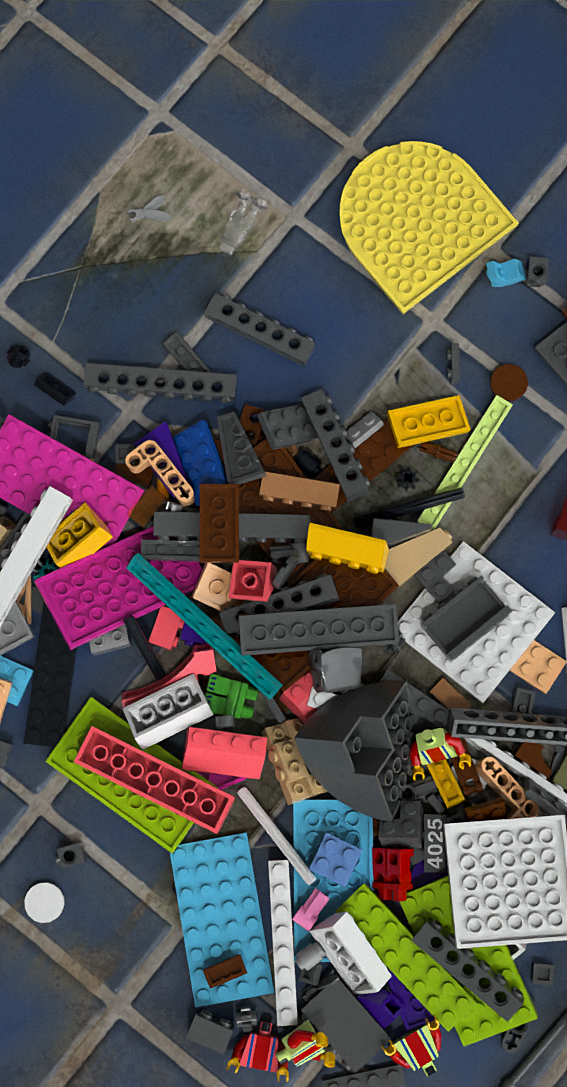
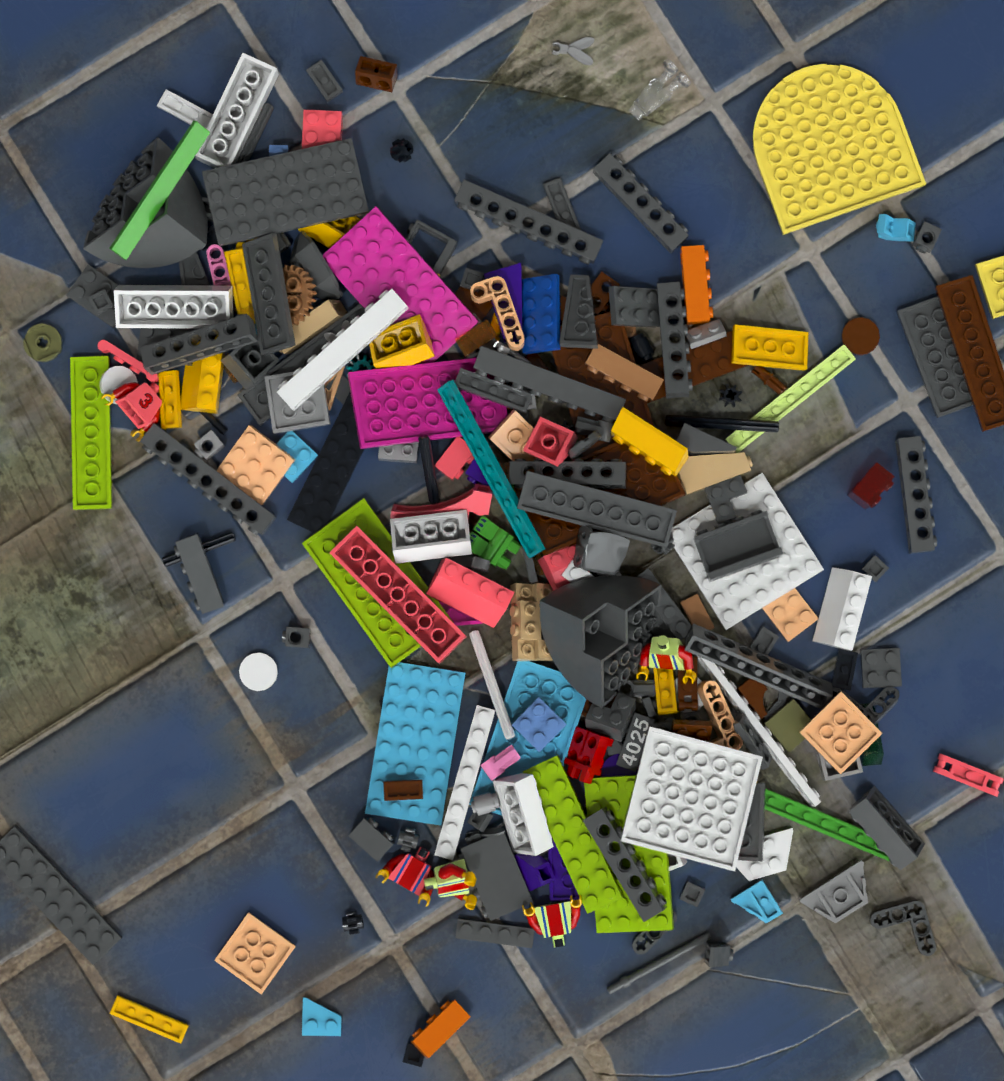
camera: 15 degrees right, 5 degrees up
black plate [34,372,76,406] -> none
reddish brown plate [199,484,239,563] -> none
dark grey plate [446,343,460,385] -> none
none -> orange brick [680,245,713,325]

